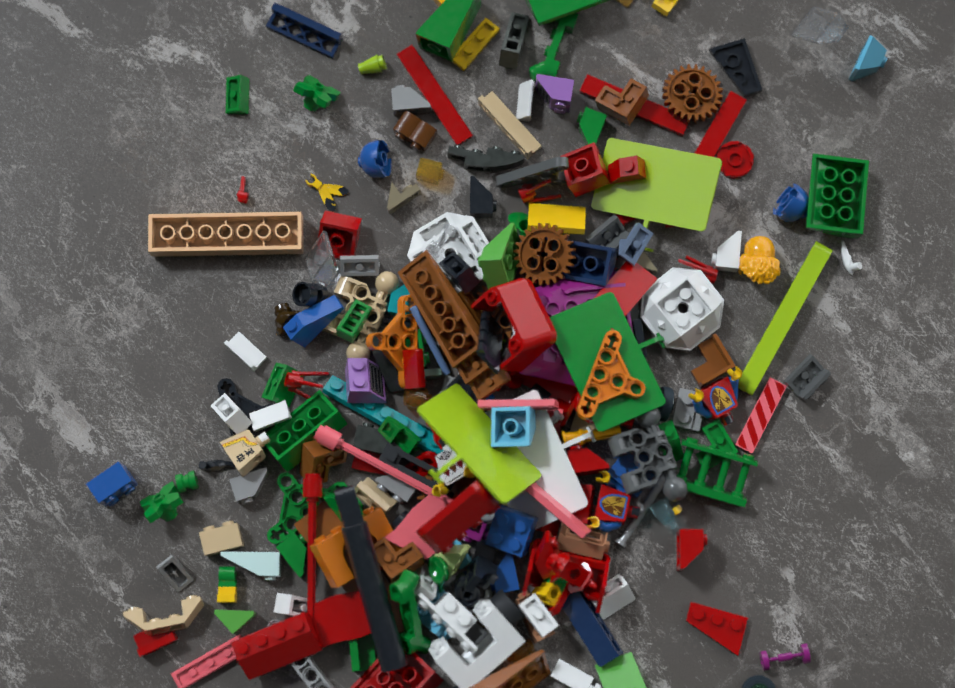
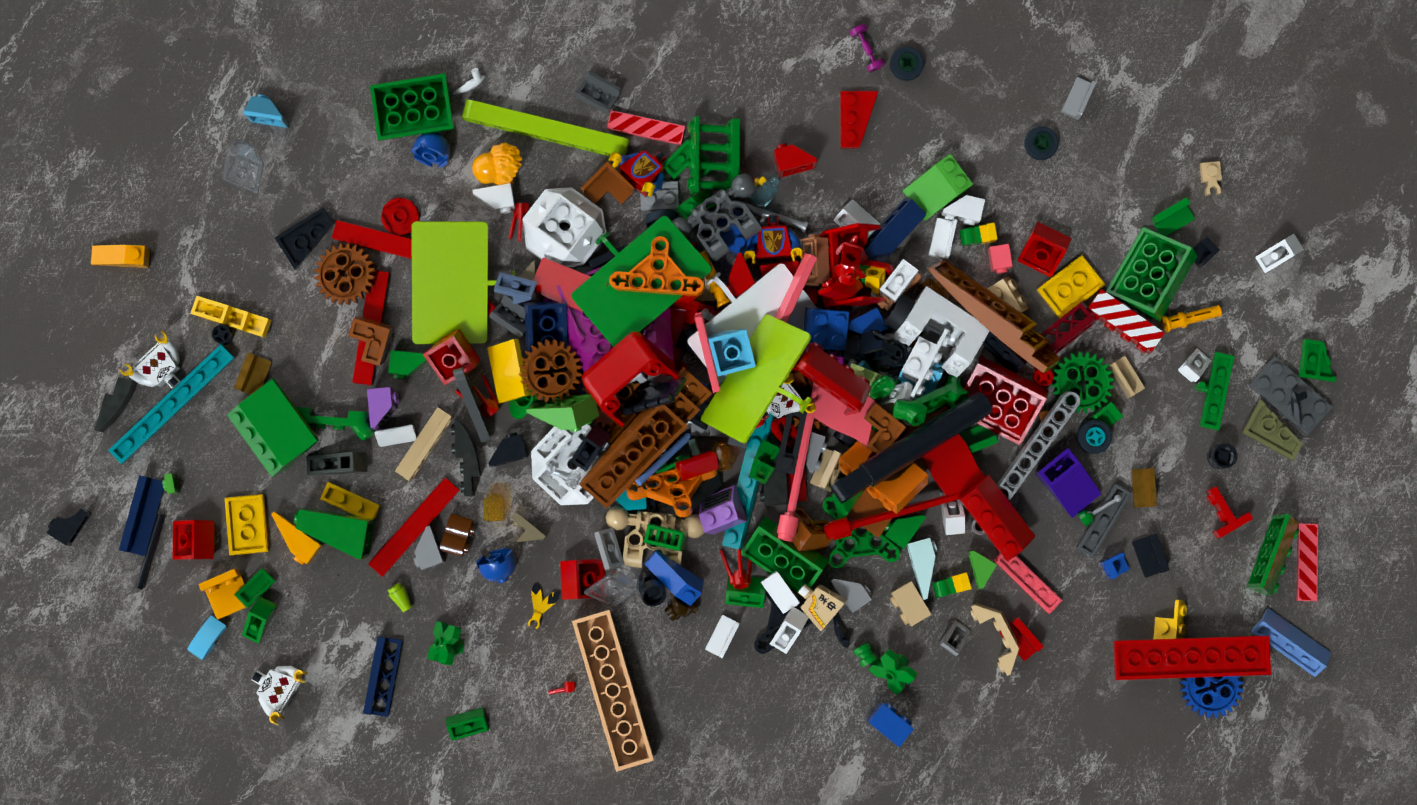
camera: 110 degrees left, 5 degrees up
red slope [608,155,646,184] -> none

